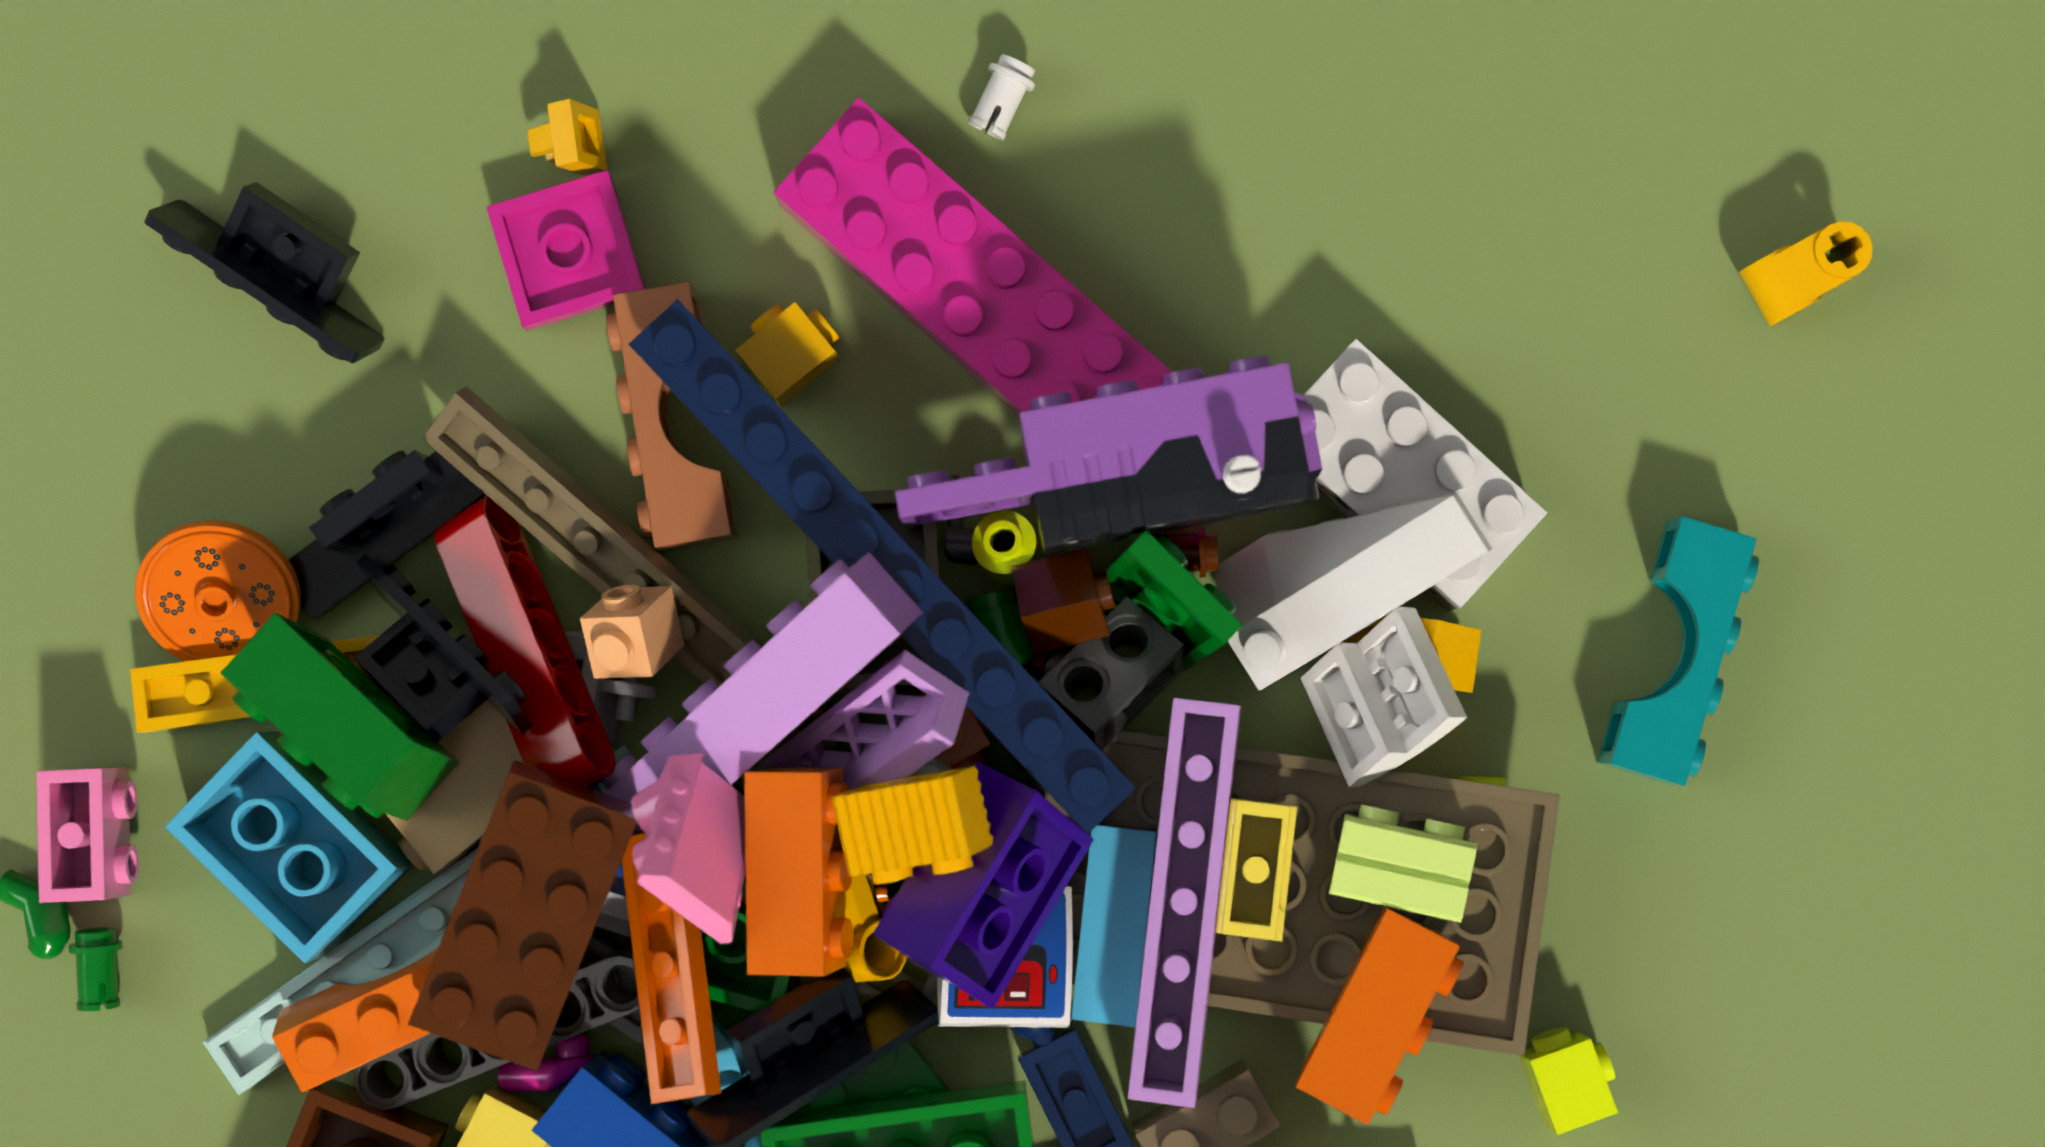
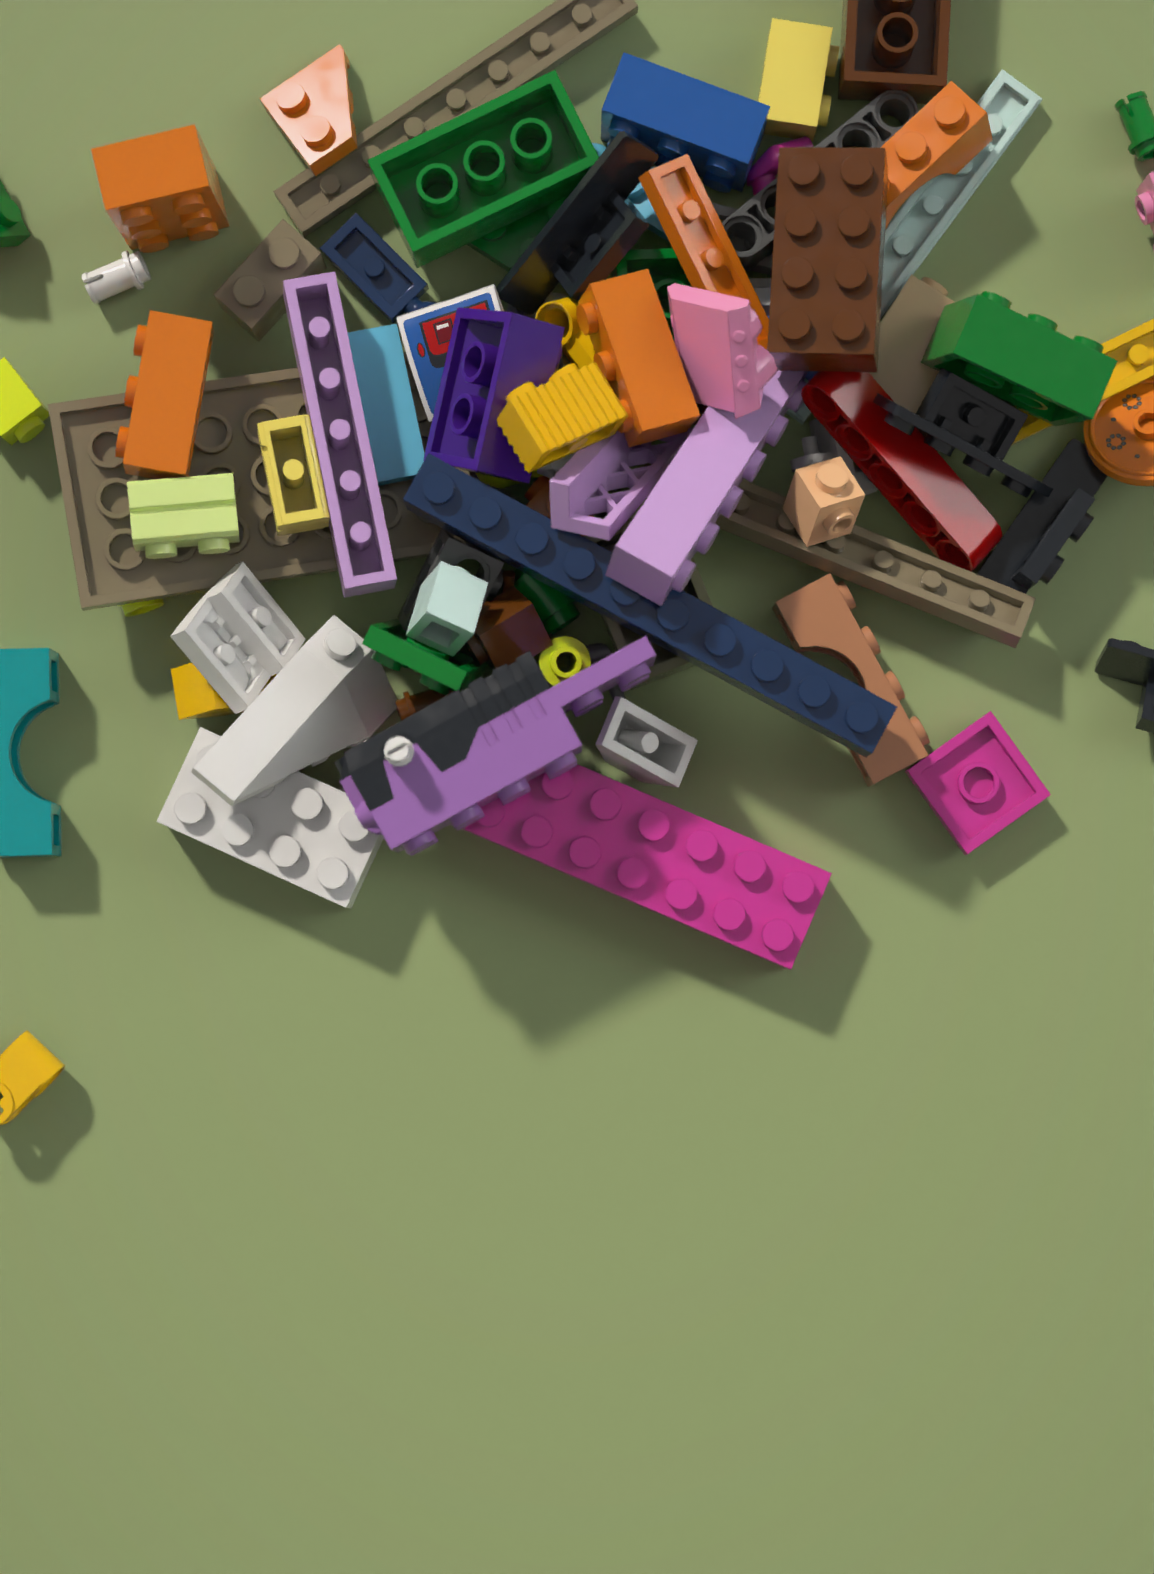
camera: 165 degrees right, 0 degrees up
medium azure brick [165,731,413,964] -> none
yellow tile [527,98,608,176] -> none
yellow brick [735,302,840,407] -> none
white pin [968,54,1035,141] -> none
none -> light aqua brick [406,561,488,656]
none -> white slope [596,696,698,788]

